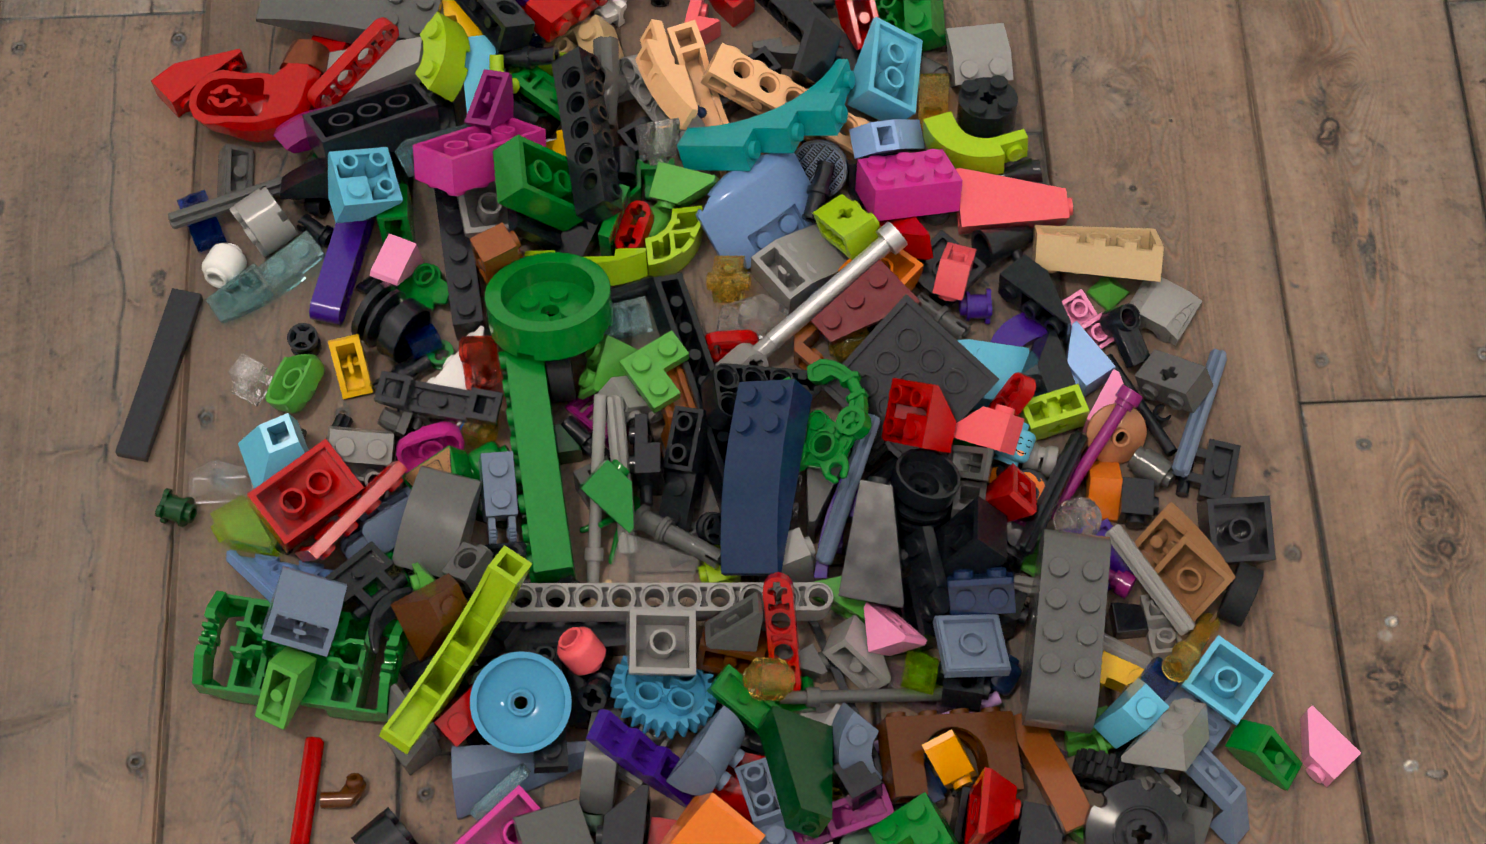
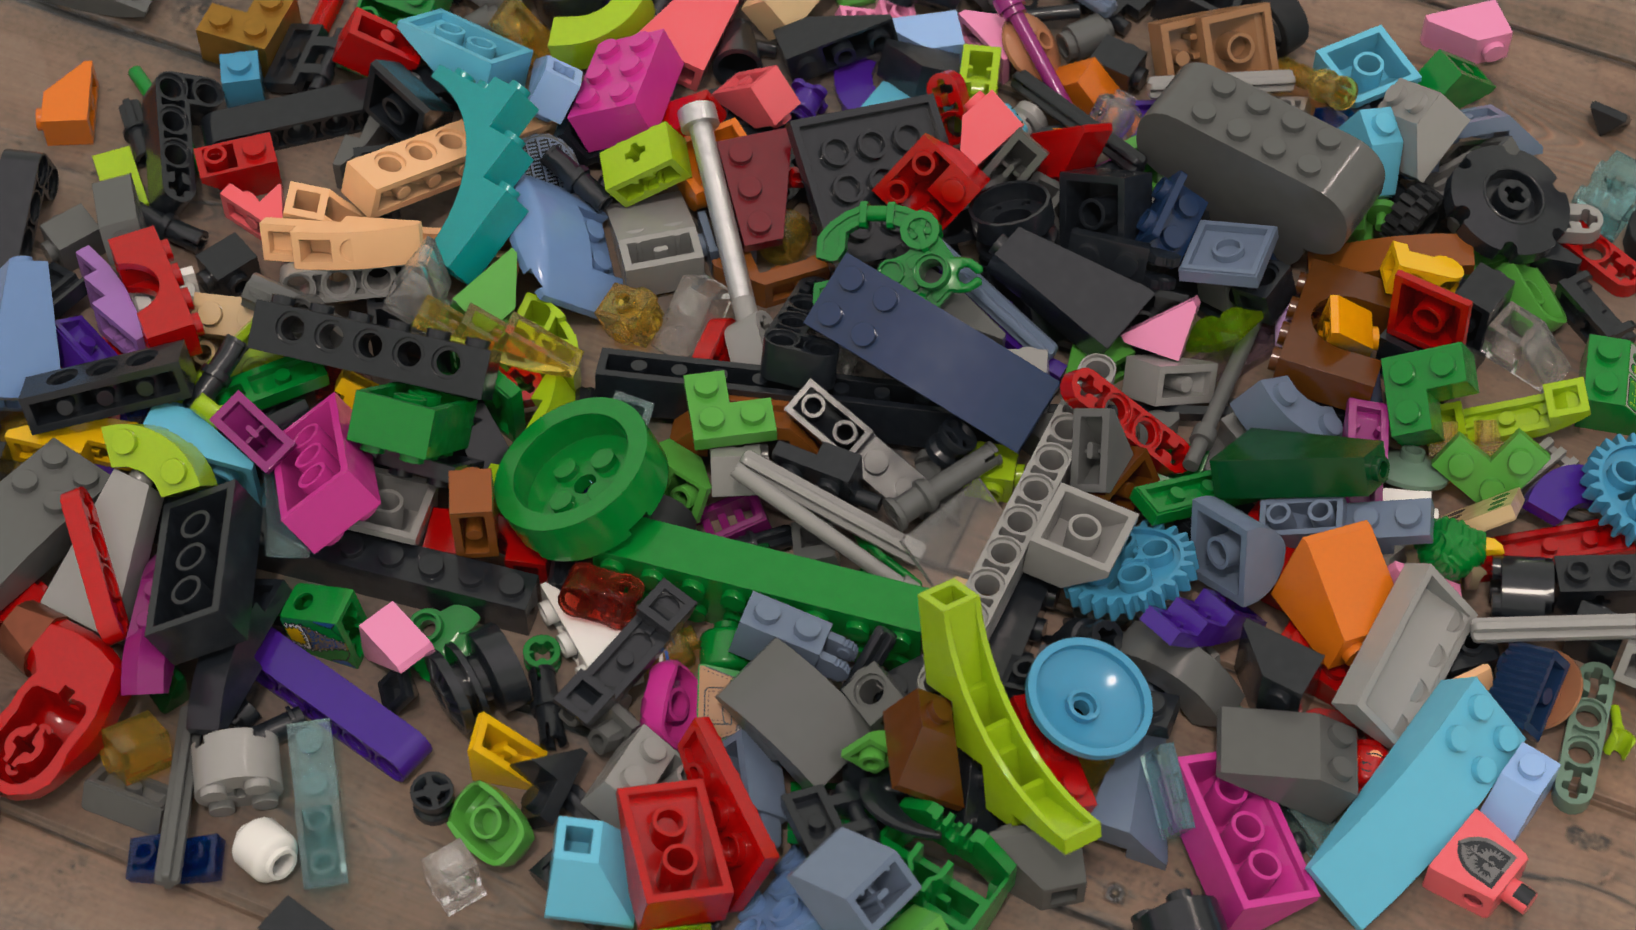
camera: 65 degrees left, 10 degrees down
medium azure slope [328,147,403,223] -> none
clear blue slope [404,323,443,359] -> none
coral head [557,627,606,676] -> none
green slope [578,459,634,533] -> none
clear yellow head [743,657,795,702] -> none
black panel [832,761,883,811] -> none
none -> clear yellow brick [100,710,172,786]
none -> black brick [196,232,261,297]
none -> clear yellow slope [411,294,584,378]
none -> black slope [510,748,588,830]
none -> yellow leg [1379,241,1464,294]

